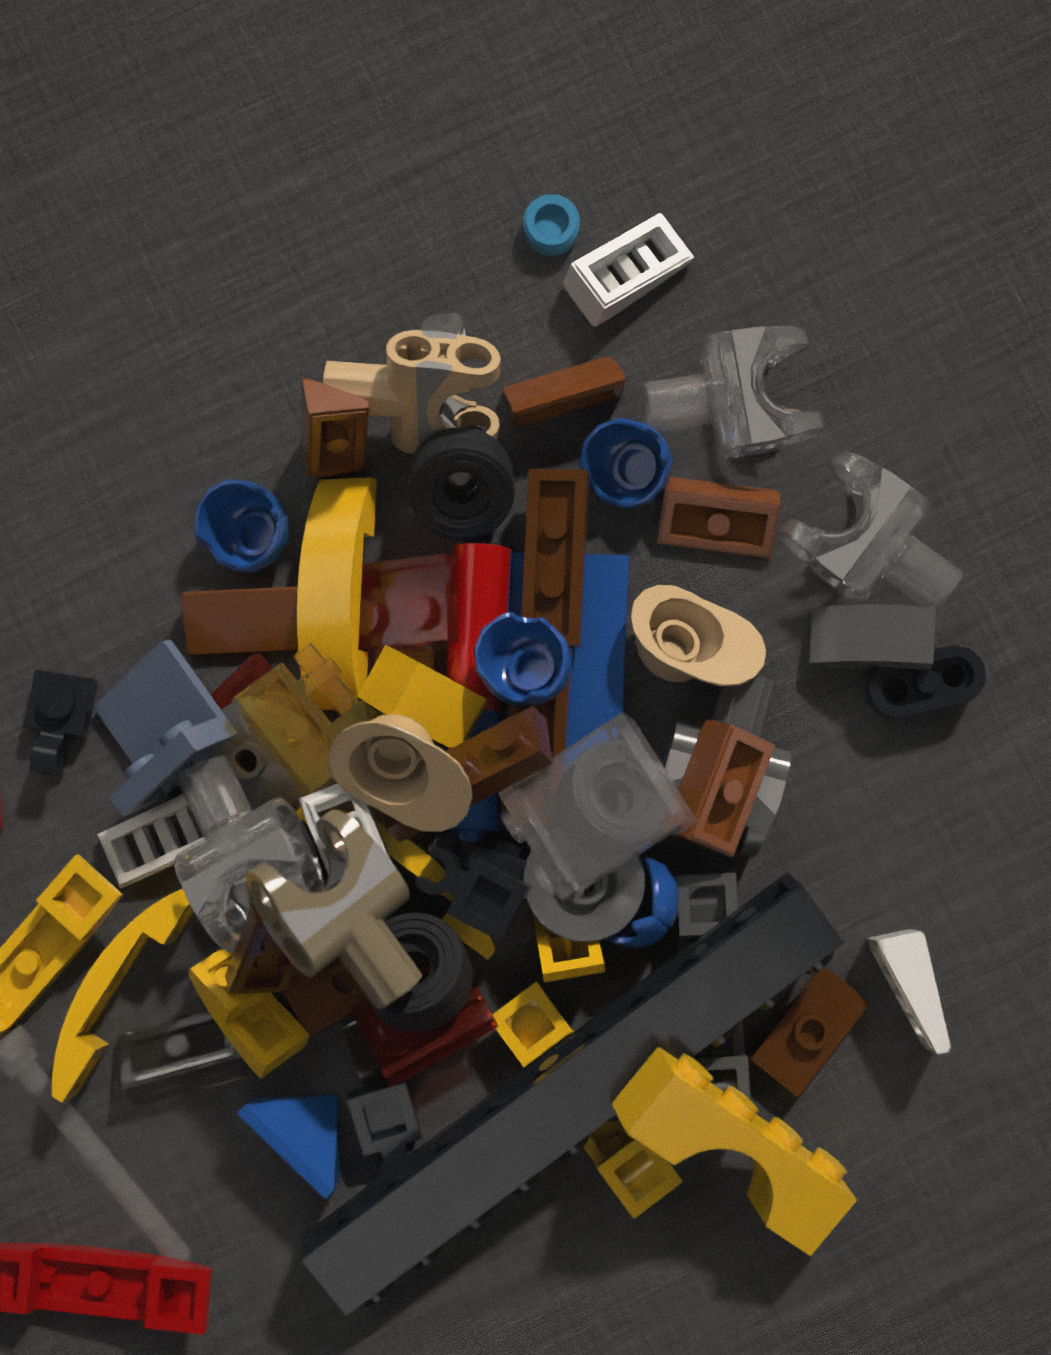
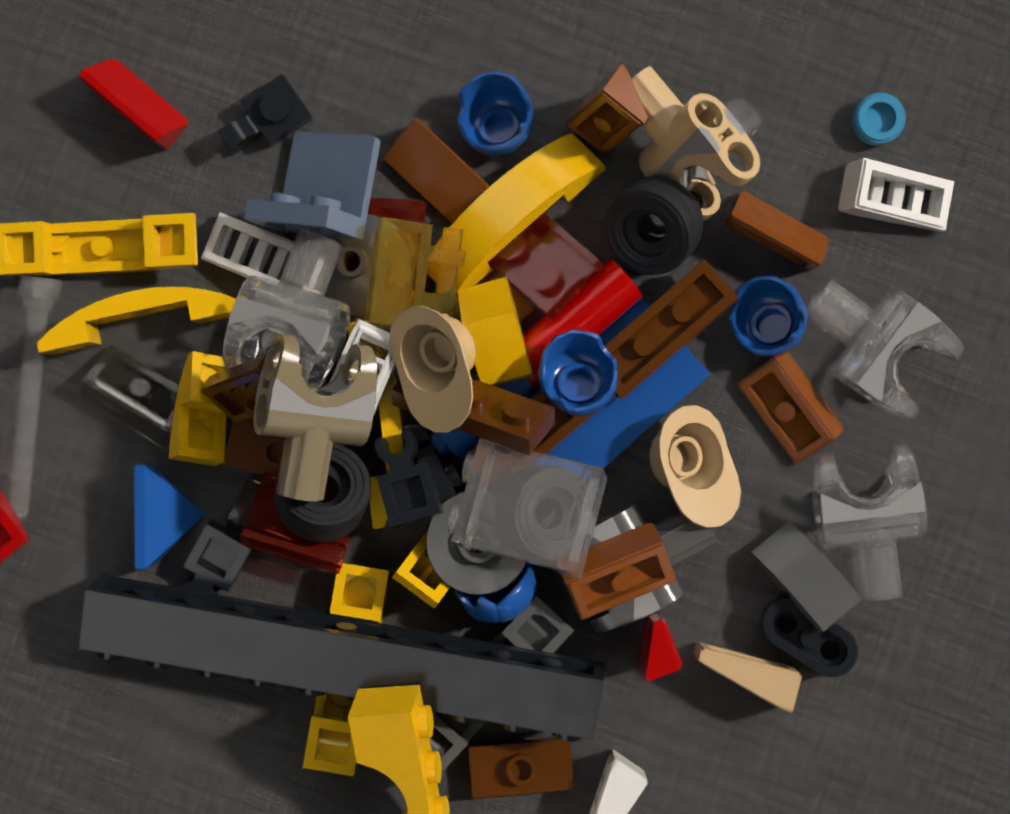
camera: 50 degrees right, 5 degrees up
none -> red slope [637,611,683,683]
none -> tan slope [693,642,802,714]

